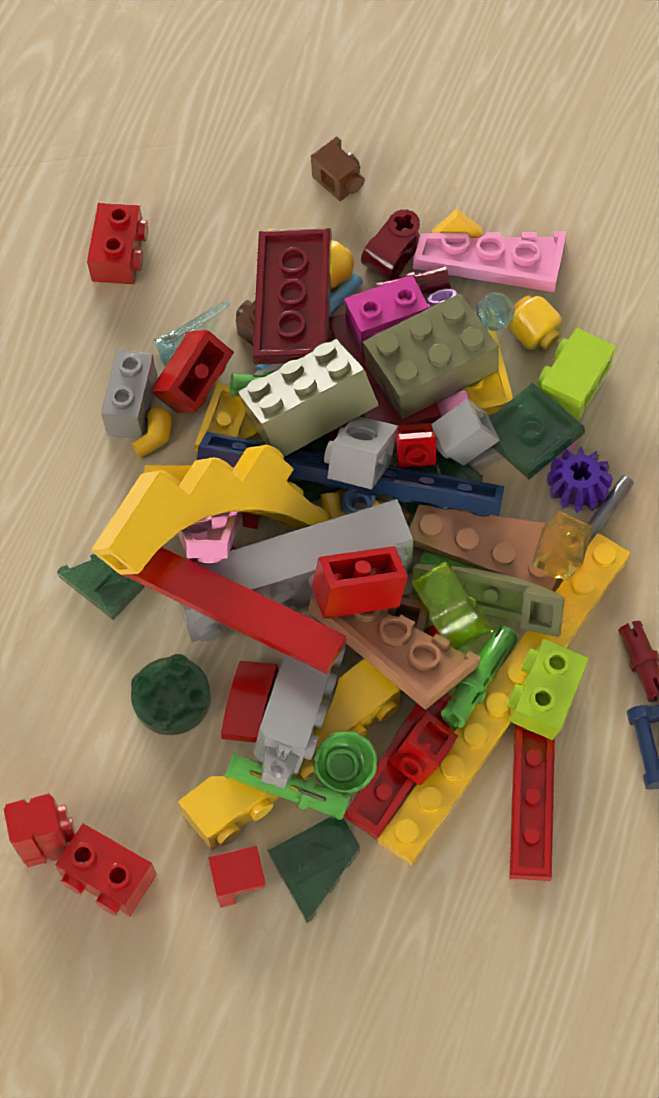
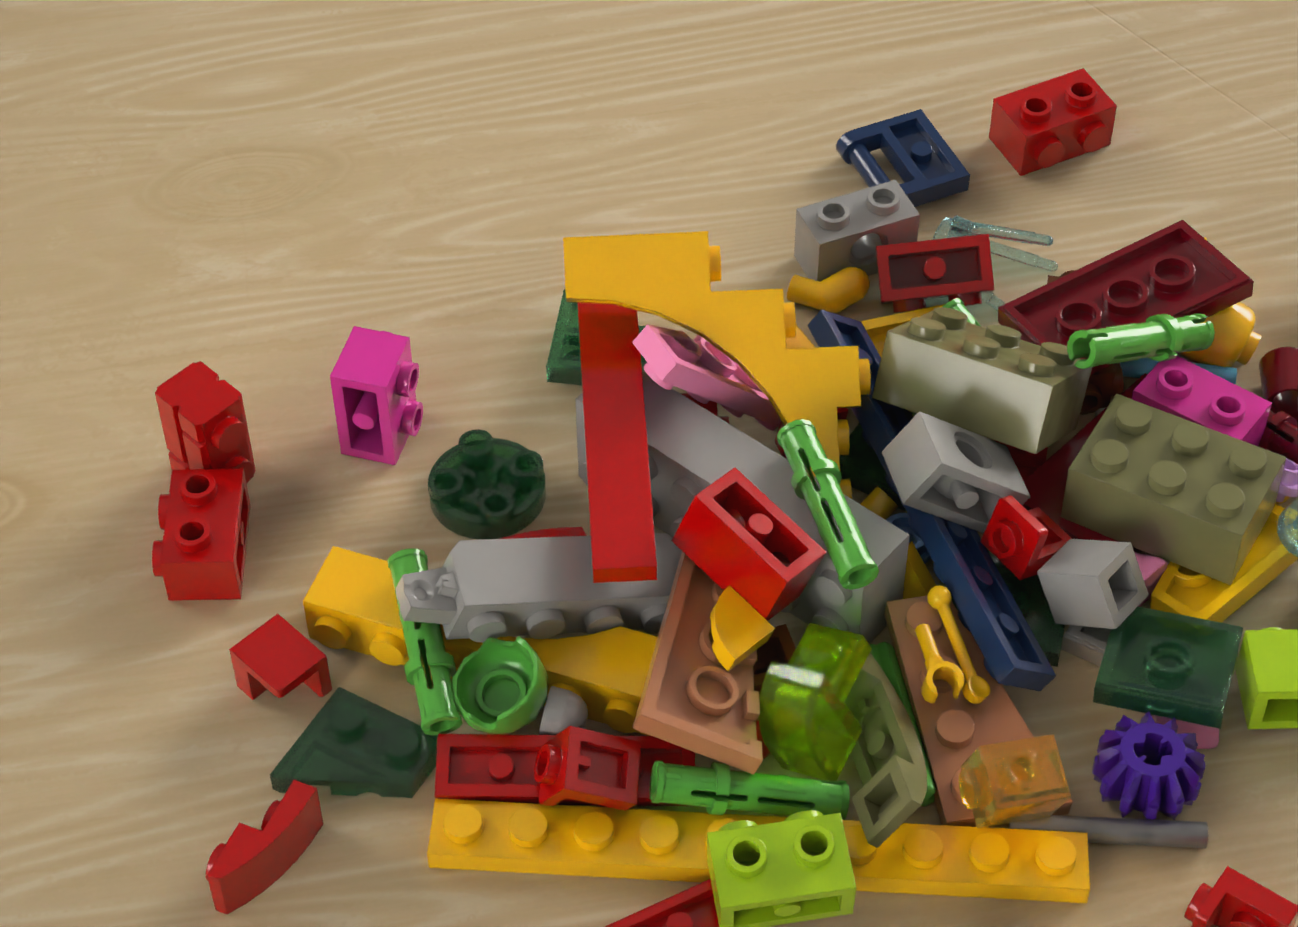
camera: 55 degrees right, 15 degrees down
none -> red slope [206,780,324,914]
none -> dark pink brick [330,326,423,465]
none -> light grey hinge [539,686,588,735]
none -> yellow tile [710,585,775,672]
none -> bright green pin [777,419,879,590]
none -> dark blue plate [836,109,970,207]
none -> yellow hand [915,624,964,704]
none -> yellow hinge [927,585,990,704]
none -> bright green pin [1067,313,1215,369]

